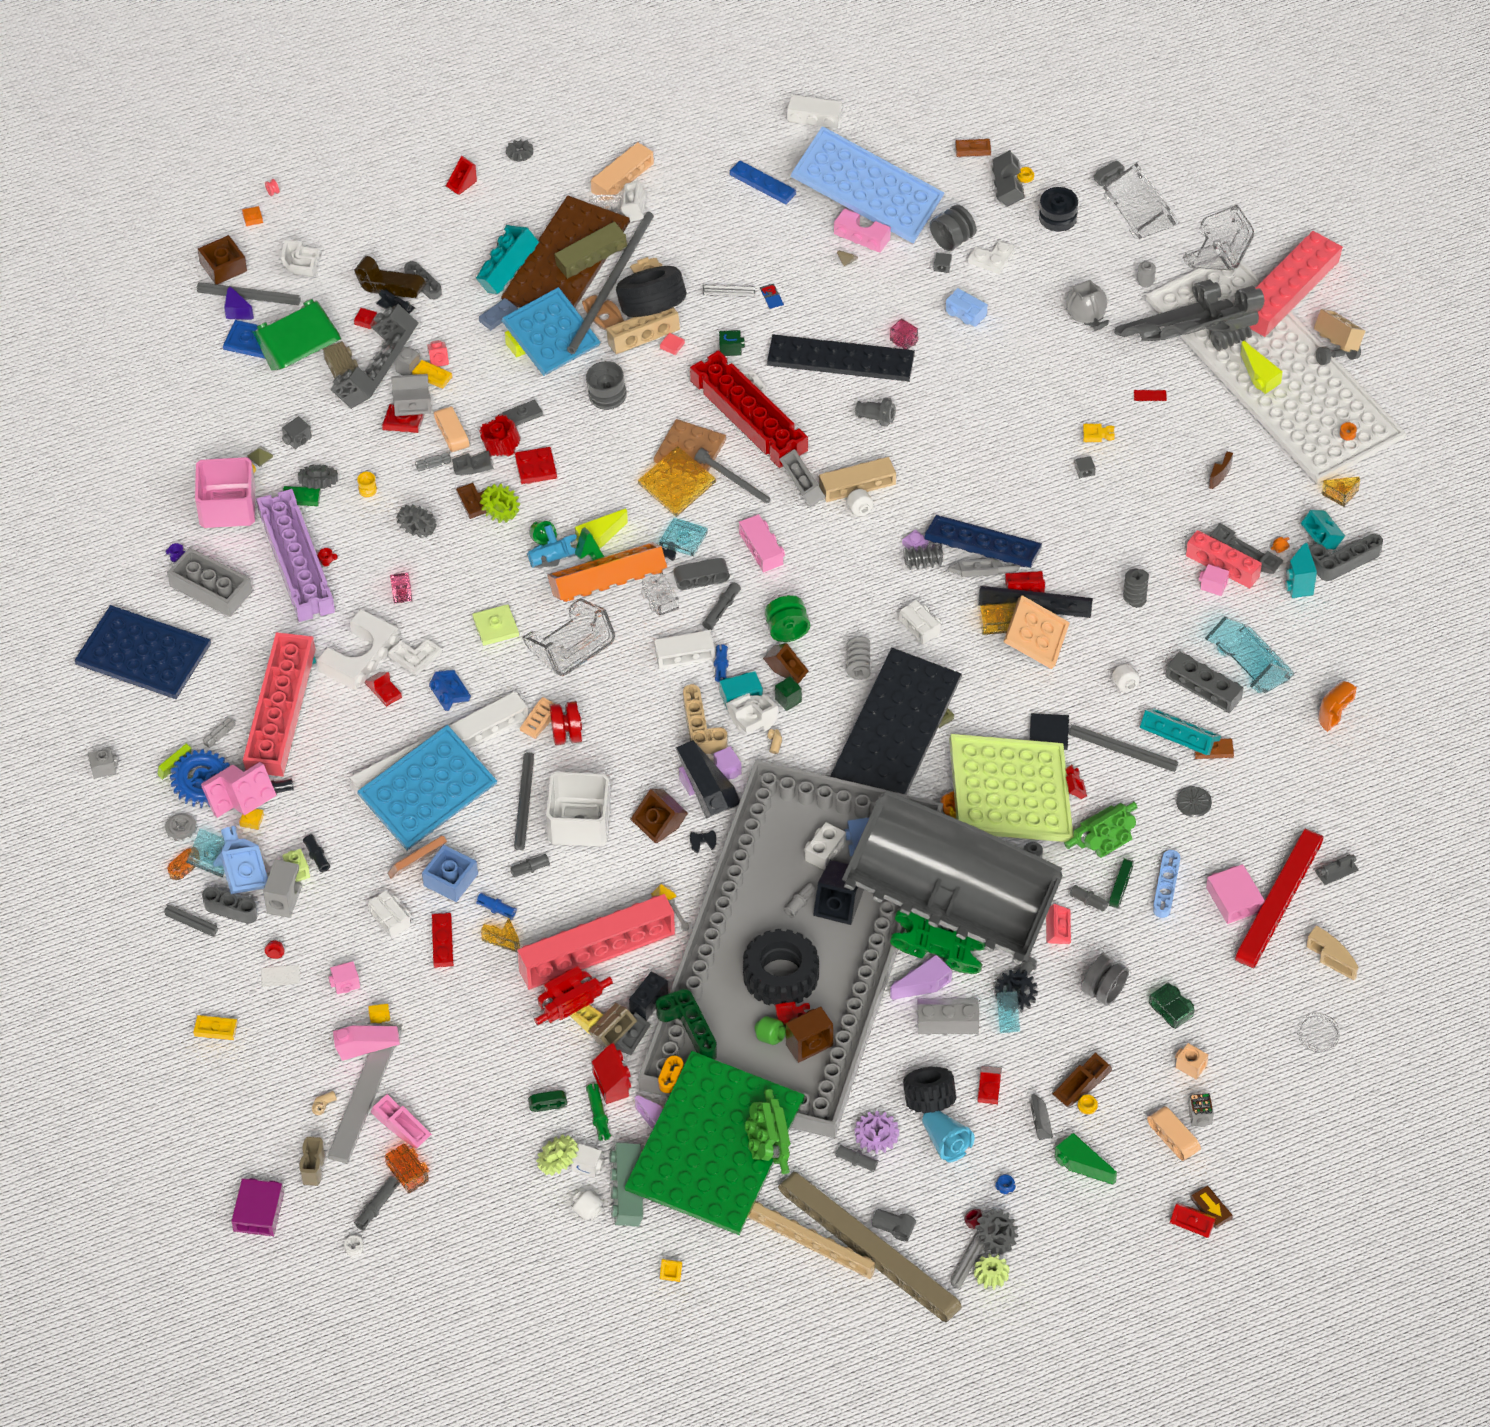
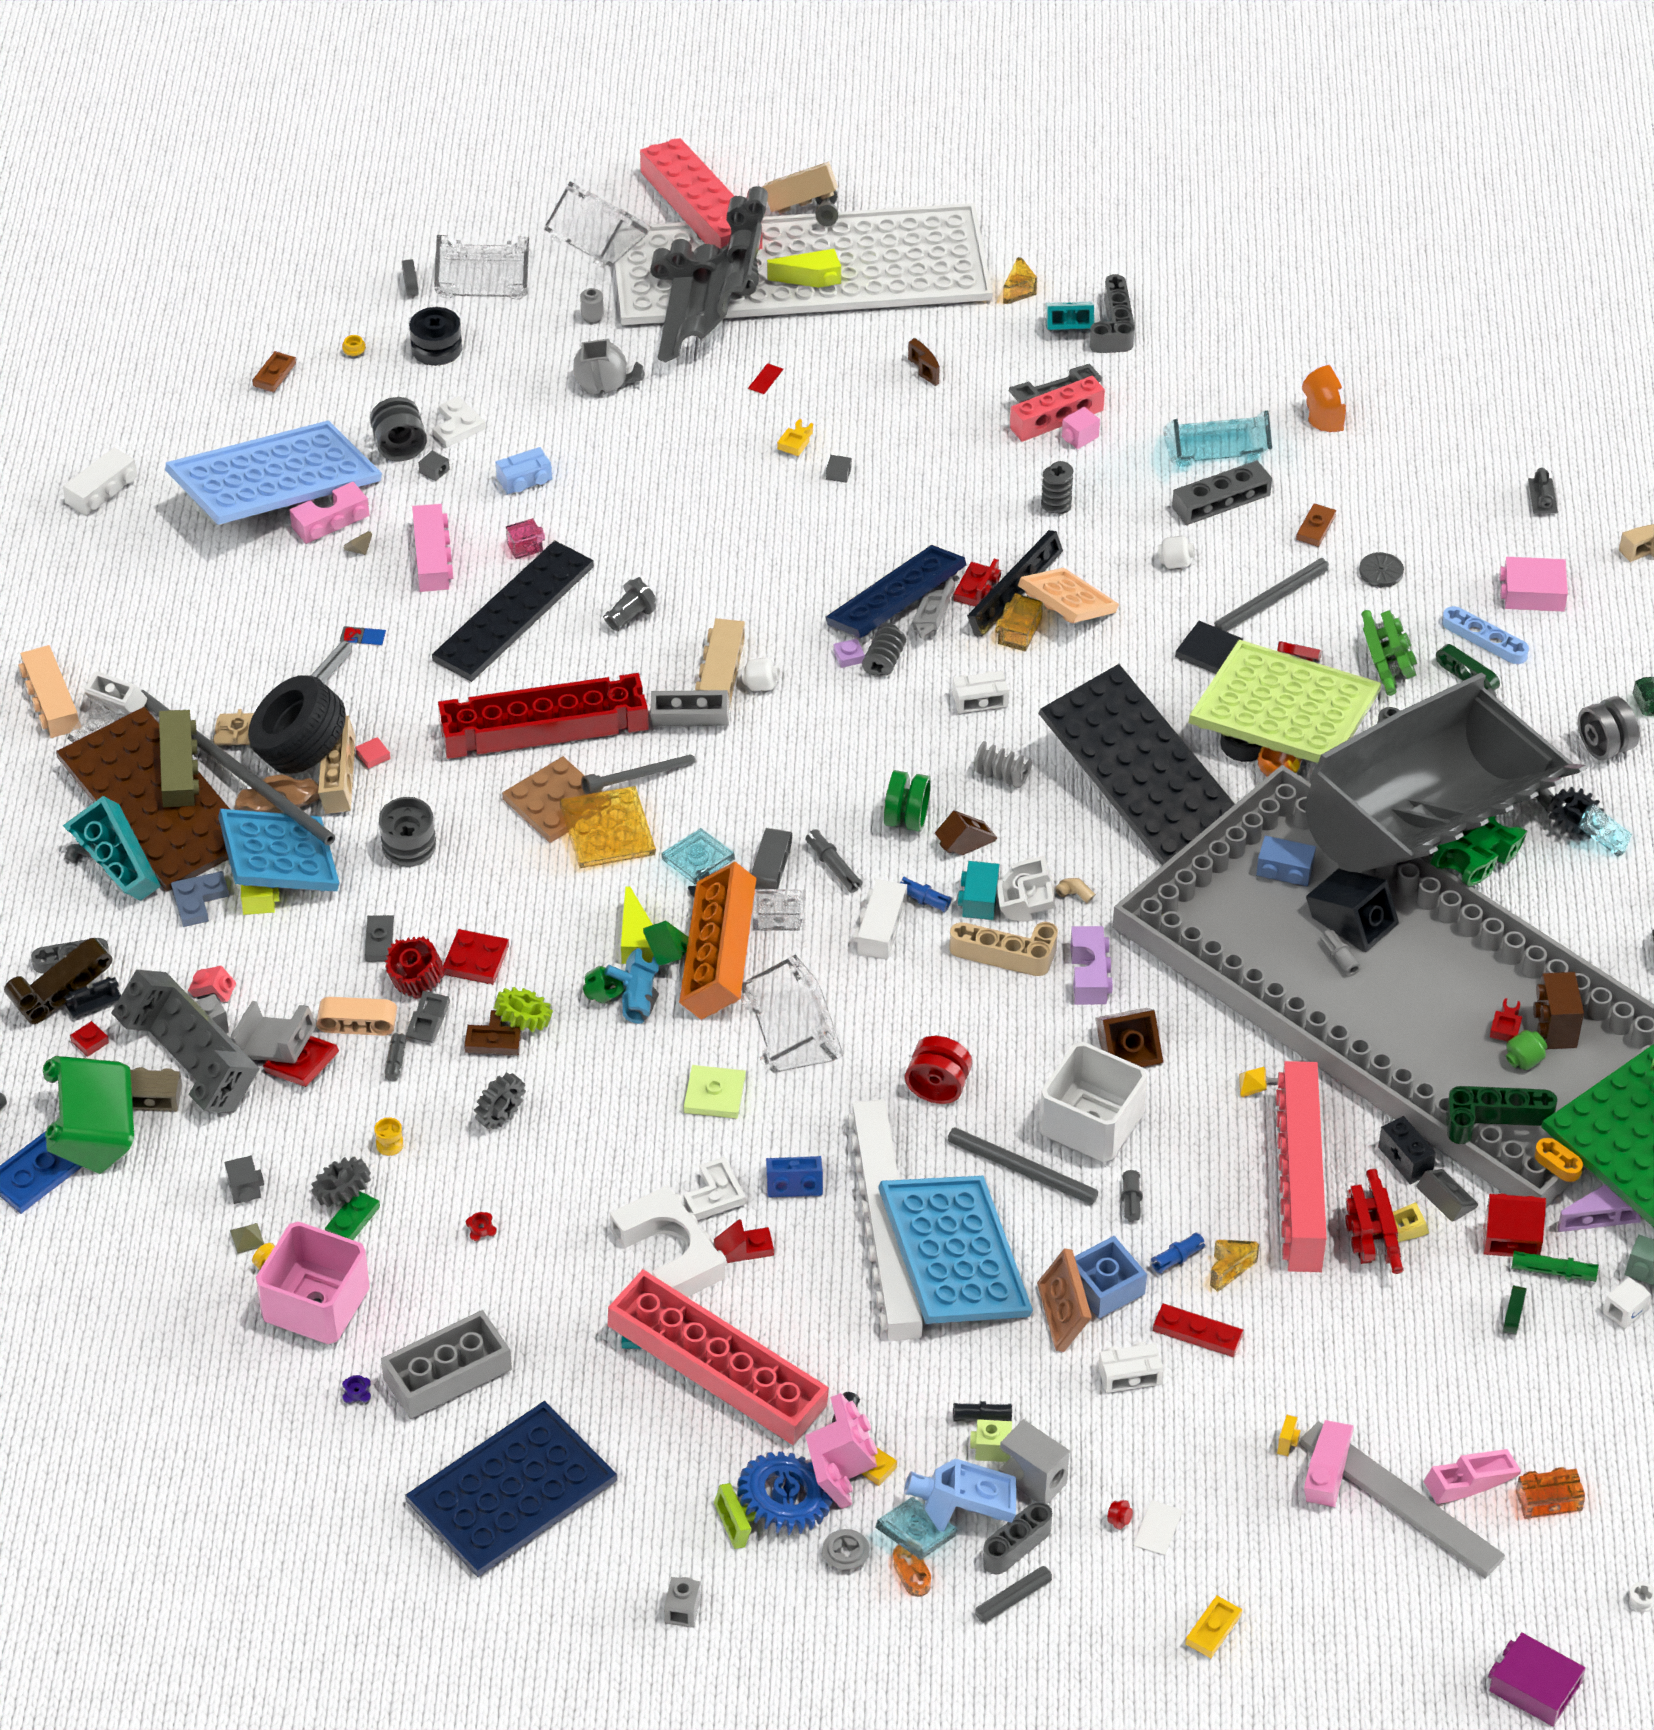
camera: 65 degrees left, 5 degrees down
light grey axle [203,718,235,748] -> none
lavender brick [256,489,335,622] -> none
dark tan brick [299,1137,325,1186] -> none
tan arm [312,1091,337,1115] -> none
bright pink brick [328,961,360,994] -> none
dark grey pin [354,1176,400,1230] -> none
clear pink brick [390,572,412,603] -> none
yellow plate [412,360,452,389] -> none
light nougat slope [520,697,555,739] -> none
yellowish green gear [536,1135,579,1176] -> none
dark tan brick [588,1003,637,1048] -> none
black wedge [675,740,740,819] -> none
black piece [690,830,717,854] -> none
dark green brick [719,330,745,356] -> none
blue plate [730,160,796,205] -> none
bright pink brick [739,514,785,573] -> none
black tyre [743,929,819,1006] -> none
dark green brick [775,676,802,711] -> none
white brick [804,822,846,870] -> none
lavender slope [890,955,952,1000] -> none
light grey slope [917,998,979,1034] -> none
dark grey arch [992,151,1025,207] -> none
teal fence [1140,708,1222,755] -> none
red beam [1235,828,1324,969] -> none
orange plate [1271,537,1290,553] -> none
teal slope [1285,543,1317,598] -> none
orange bush [1340,422,1357,441] -> none
none -> bright pink brick [412,504,453,592]

